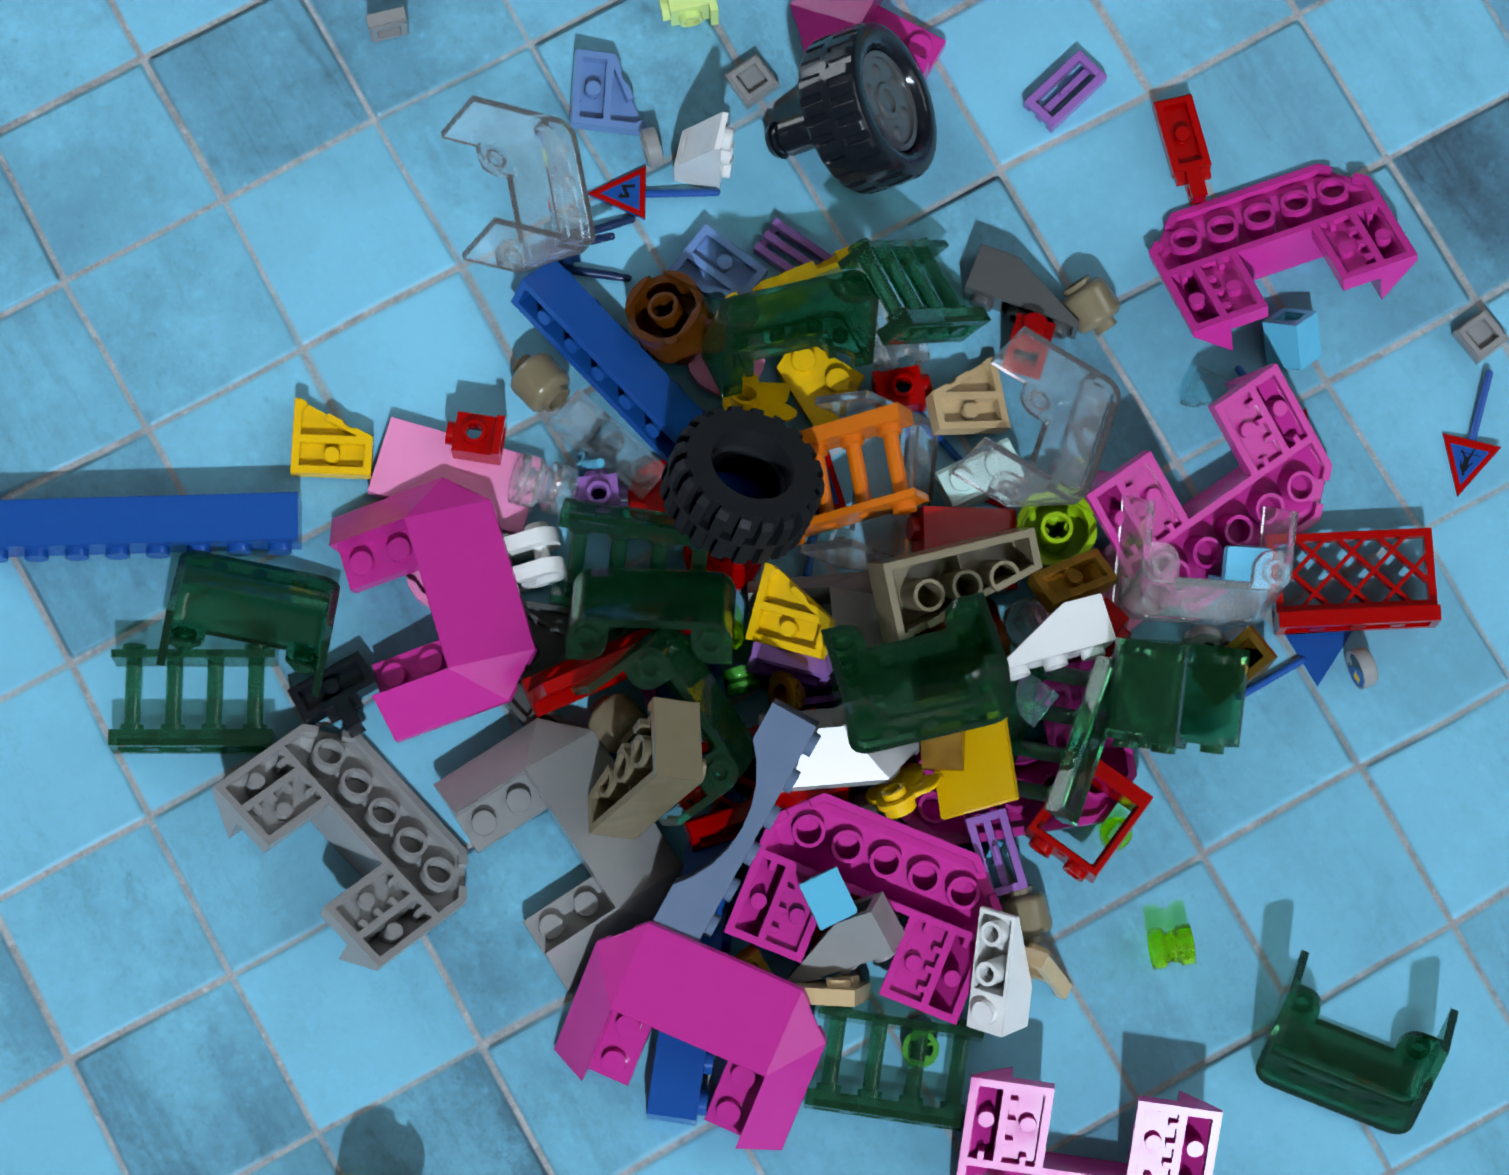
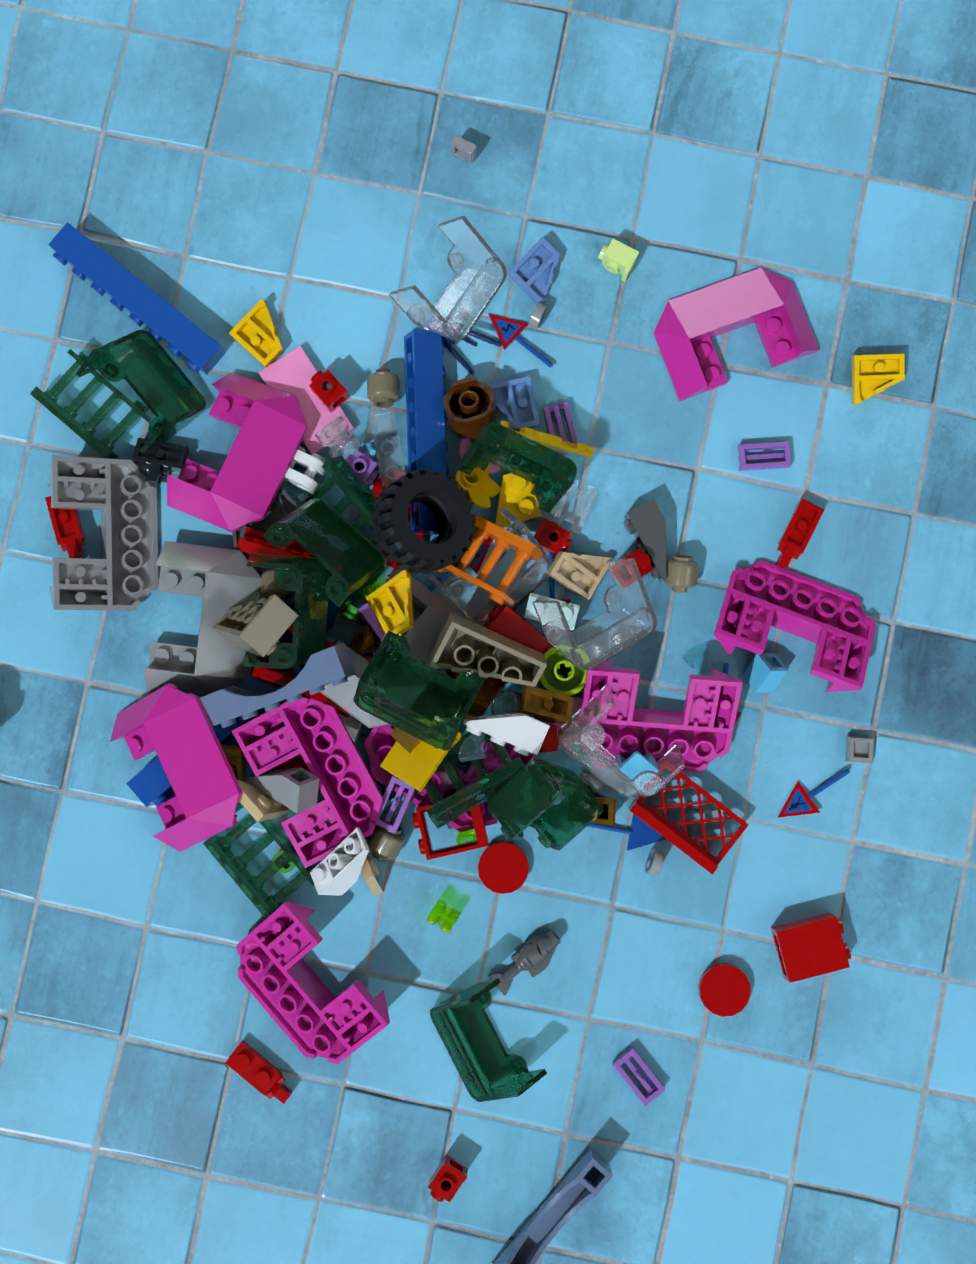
camera: 45 degrees right, 10 degrees up
white slope [674,112,735,190] -> none
light grey tile [725,53,779,110] -> none
black wheel [765,22,937,194] -> none
medium azure panel [798,866,857,930] -> none
clear green fence [837,237,991,345] -> none
yellow plate [865,762,943,819] -> none
none -> red hinge [45,496,86,559]
none -> red tile [478,842,529,894]
none -> dark grey animal [488,930,561,995]

